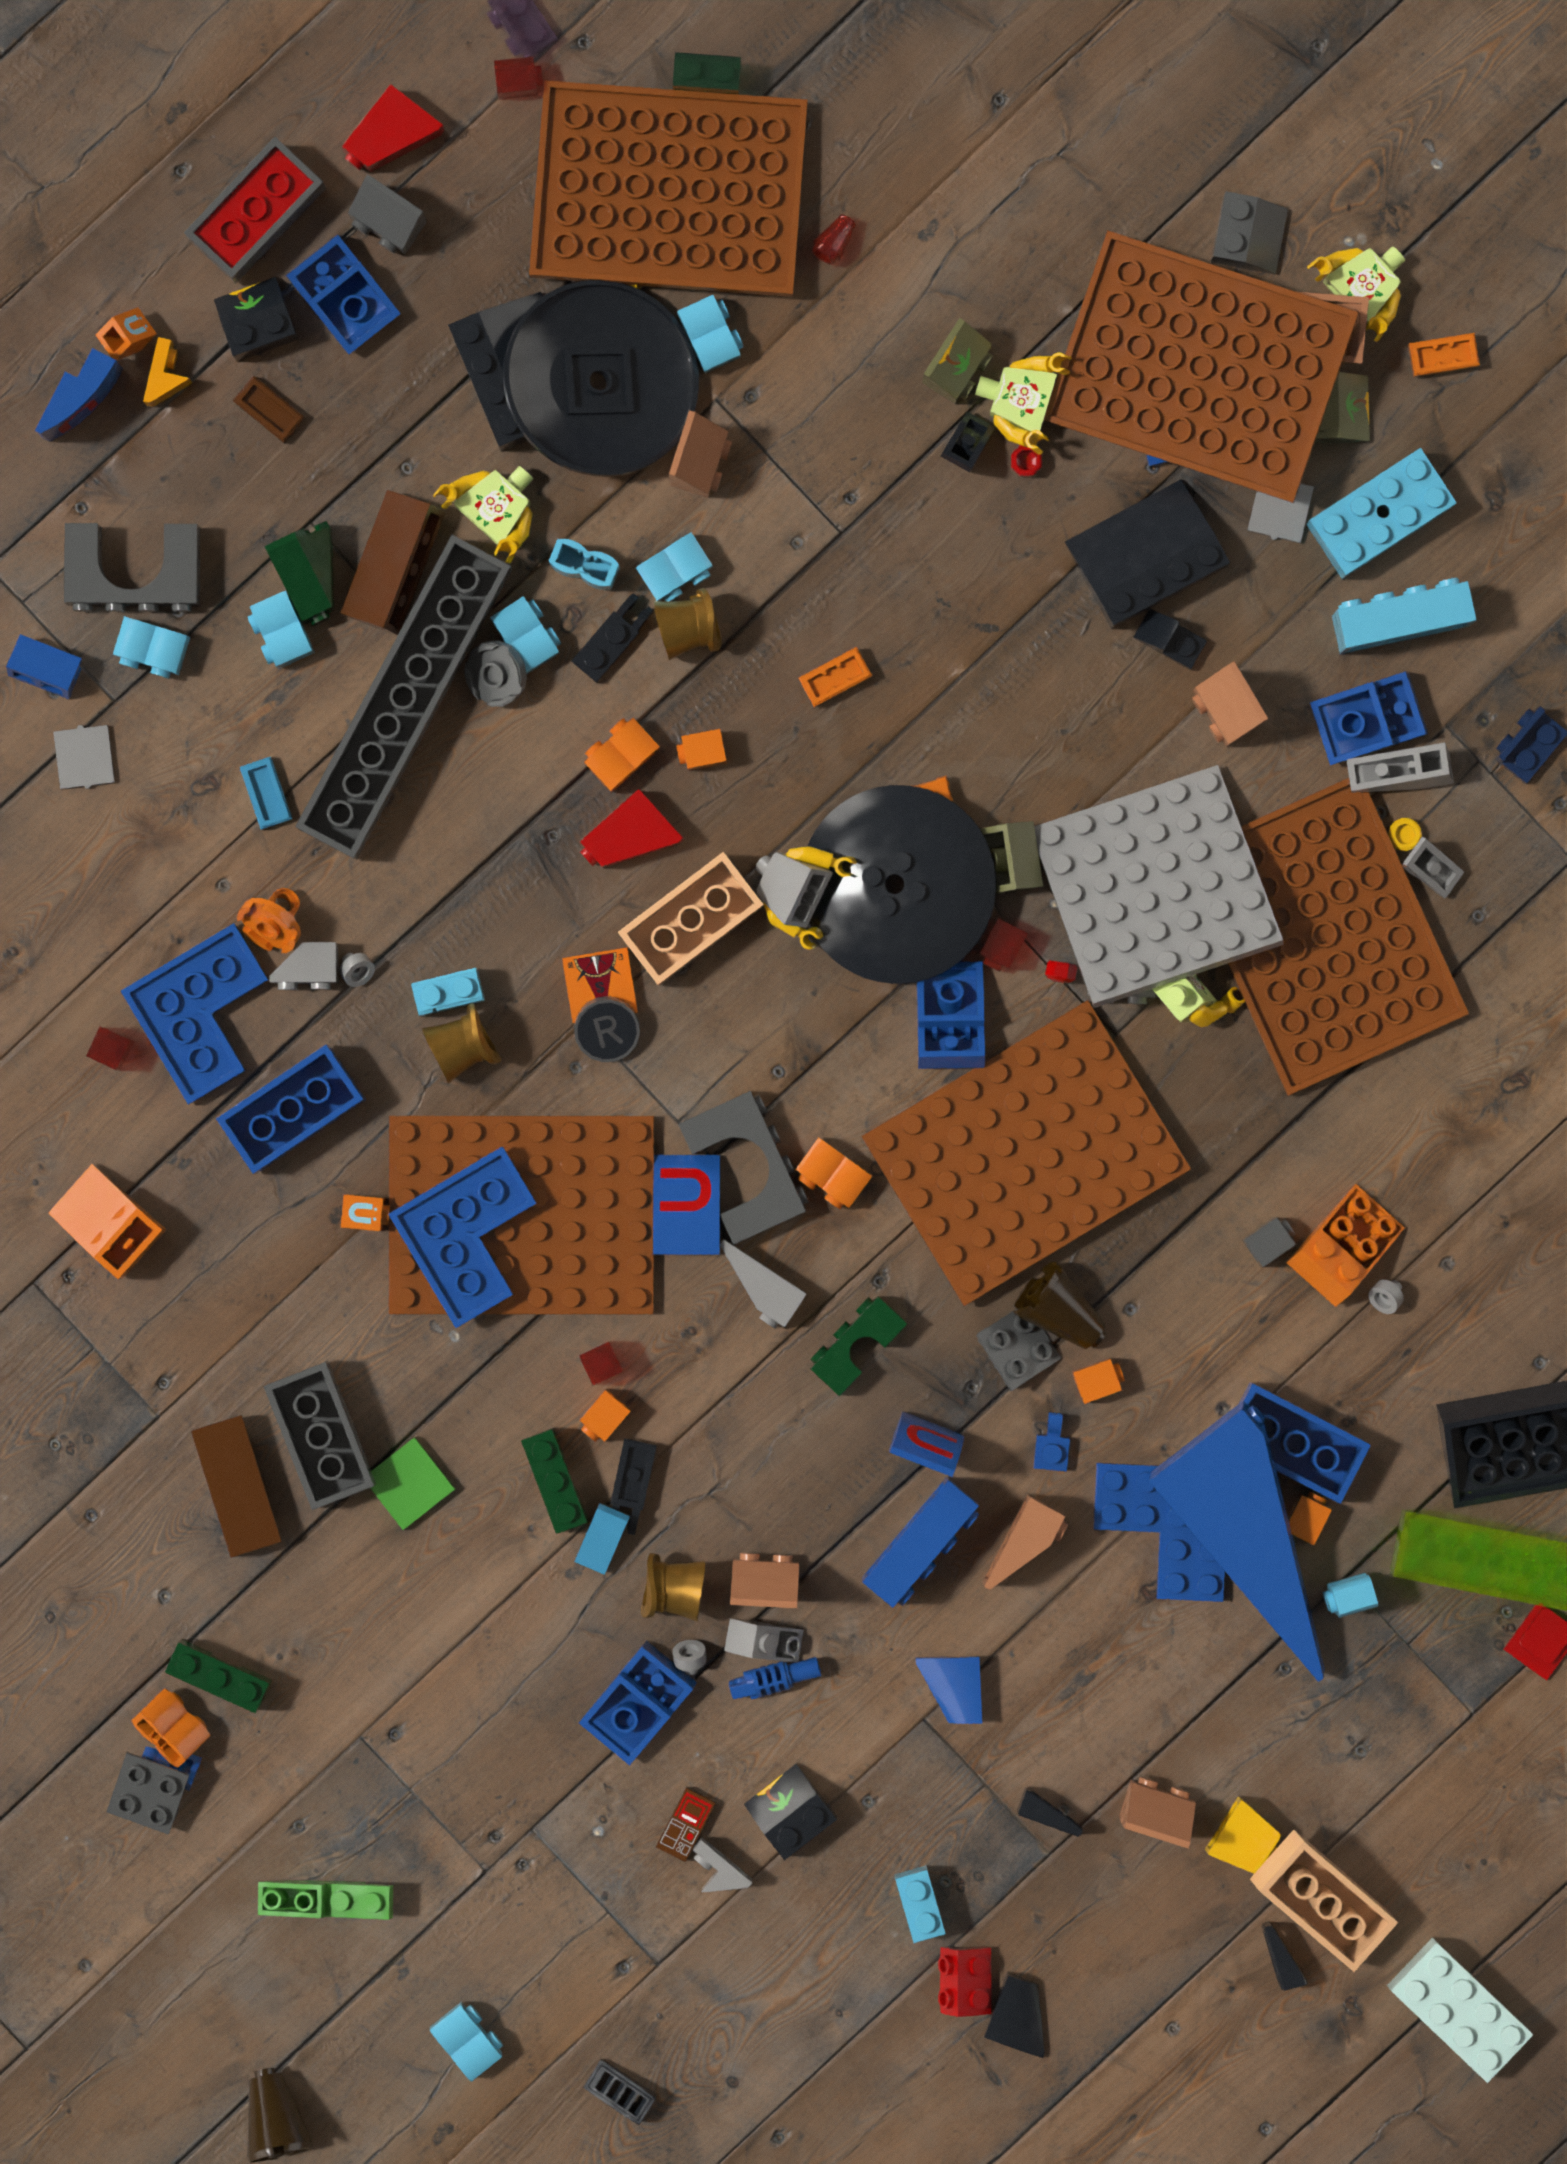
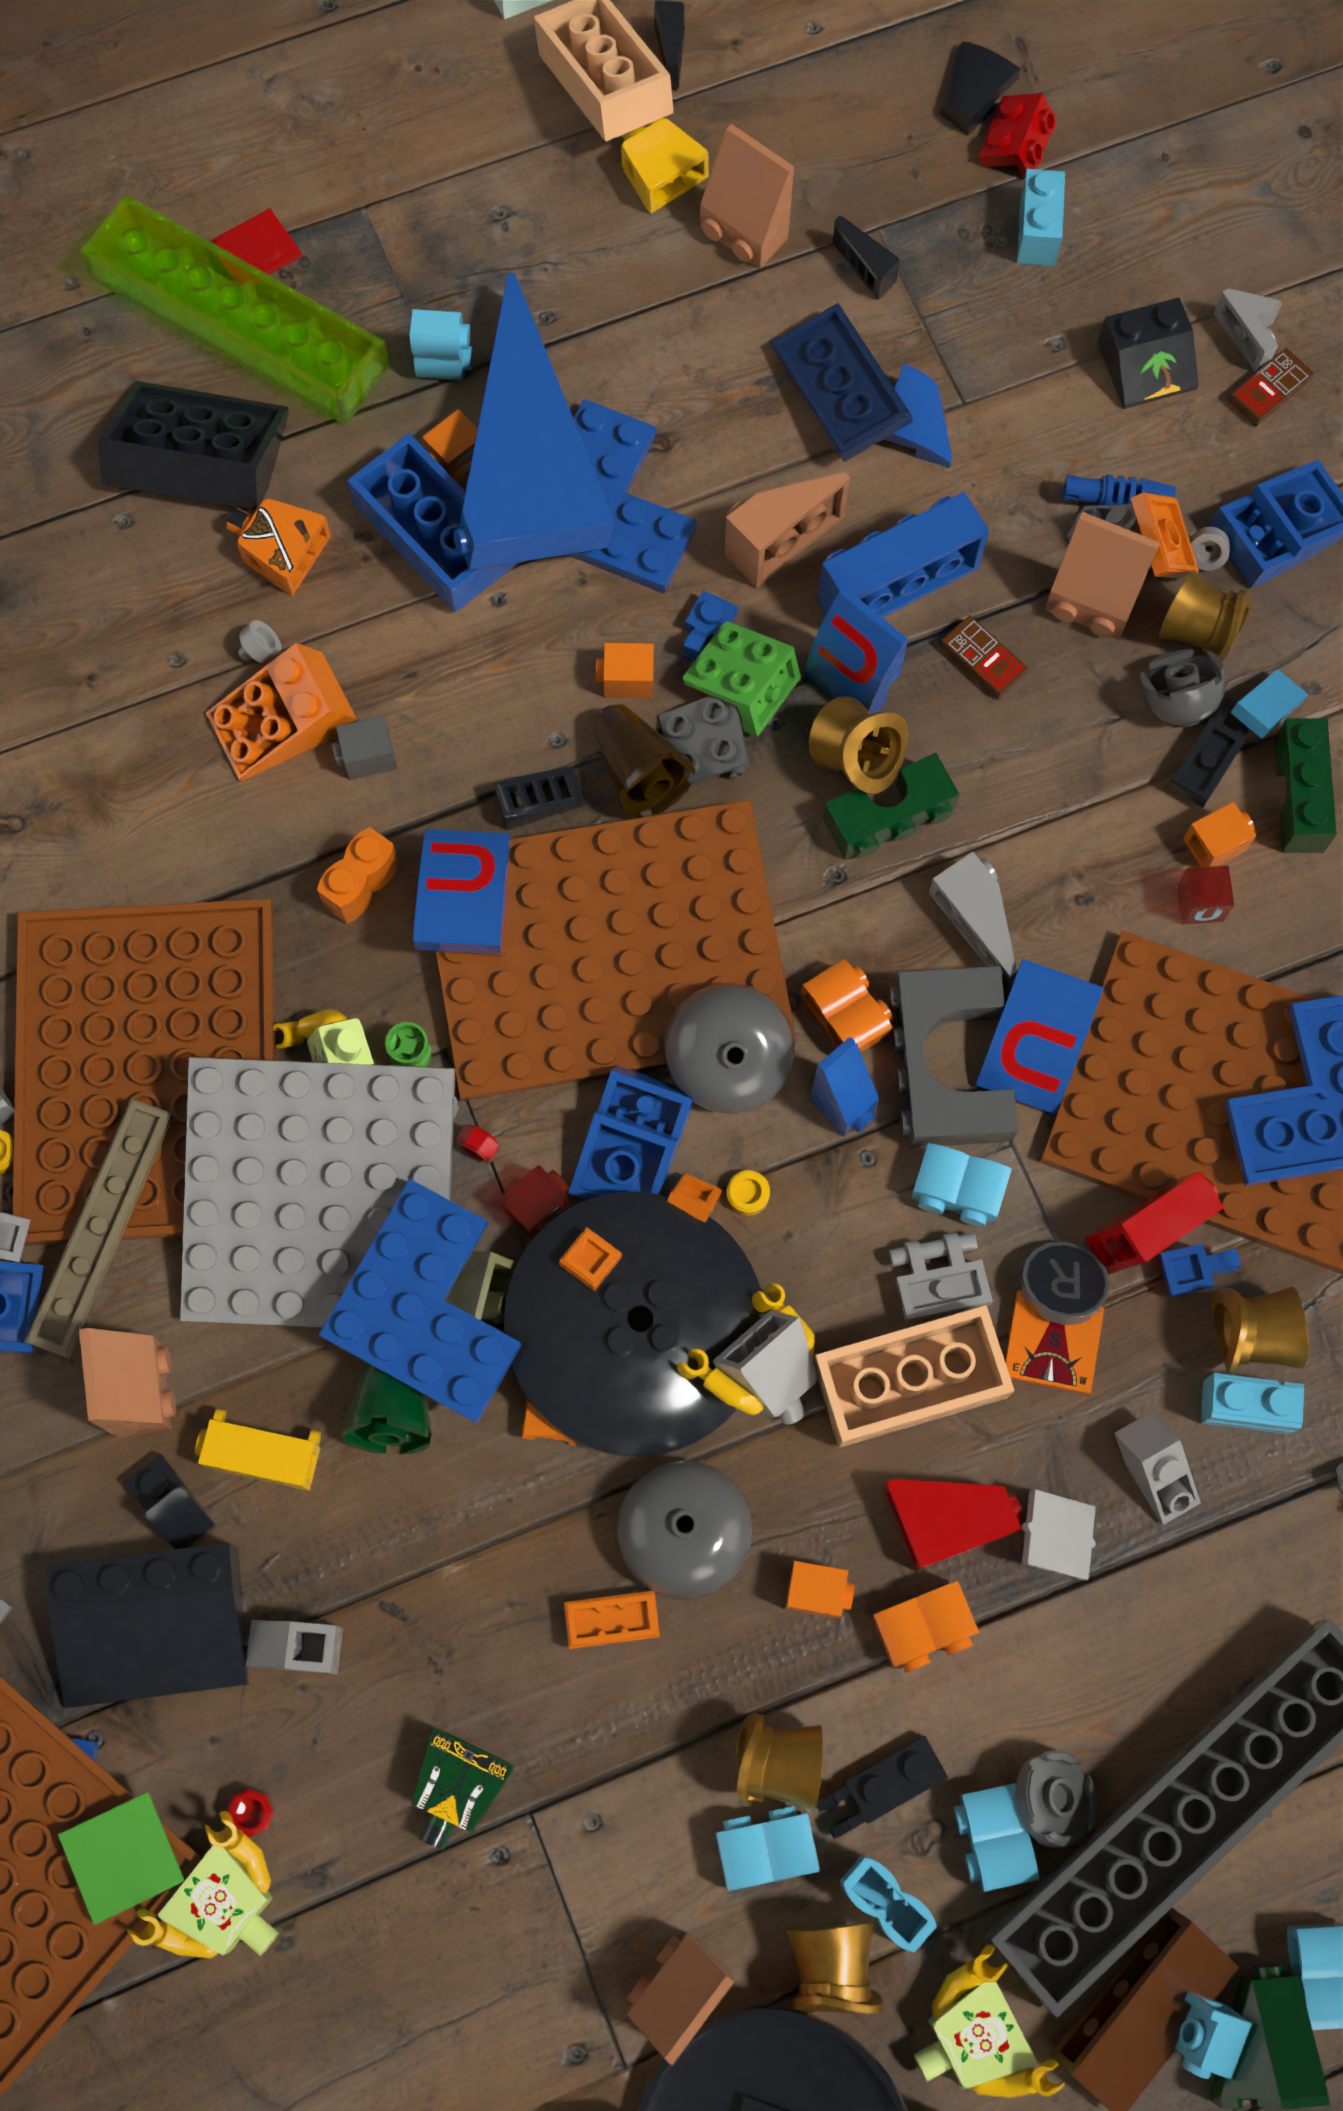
camera: 165 degrees left, 15 degrees down
olive slope [922,318,993,404] -> none
black slope [940,412,996,473] -> none
none -> dark tan tile [25,1098,174,1359]
none -> bright green tile [58,1791,185,1925]
none -> yellow brick [195,1409,321,1491]
none -> orange torso [227,498,331,597]
none -> light grey slope [246,1620,343,1675]
none -> orange brick [317,827,399,924]
none -> blue plate [319,1179,522,1424]
none -> dark green cone [342,1362,432,1454]
none -> bright green wheel [385,1022,432,1067]
none -> torso [412,1728,517,1851]
none -> blue slope [413,829,510,954]
none -> black slope [493,766,586,830]
none -> orange tile [559,1227,622,1291]
none -> dark grey cylinder [617,1461,752,1600]
none -> dark grey cylinder [664,982,795,1114]
none -> orange tile [667,1172,722,1223]
none -> bright green bracket [683,621,801,737]
none -> yellow tile [727,1170,770,1216]
none -> dark blue tile [770,303,913,462]
none -> pearl gold hat [786,1923,884,2014]
none -> pearl gold hat [809,696,909,794]
none -> blue slope [810,1036,879,1136]
none -> light grey plate [889,1232,993,1323]
none -> medium azure brick [911,1143,1012,1227]
none -> reddish brown tile [940,615,1028,700]
none -> light grey piece [1022,1489,1096,1581]
none -> red slope [1085,1170,1225,1275]
none -> light grey slope [1114,1412,1201,1525]
none -> orange tile [1130,493,1199,579]
none -> dark grey cylinder [1140,649,1225,727]
none -> blue plate [1158,1243,1241,1298]
none -> medium azure brick [1175,1991,1252,2079]

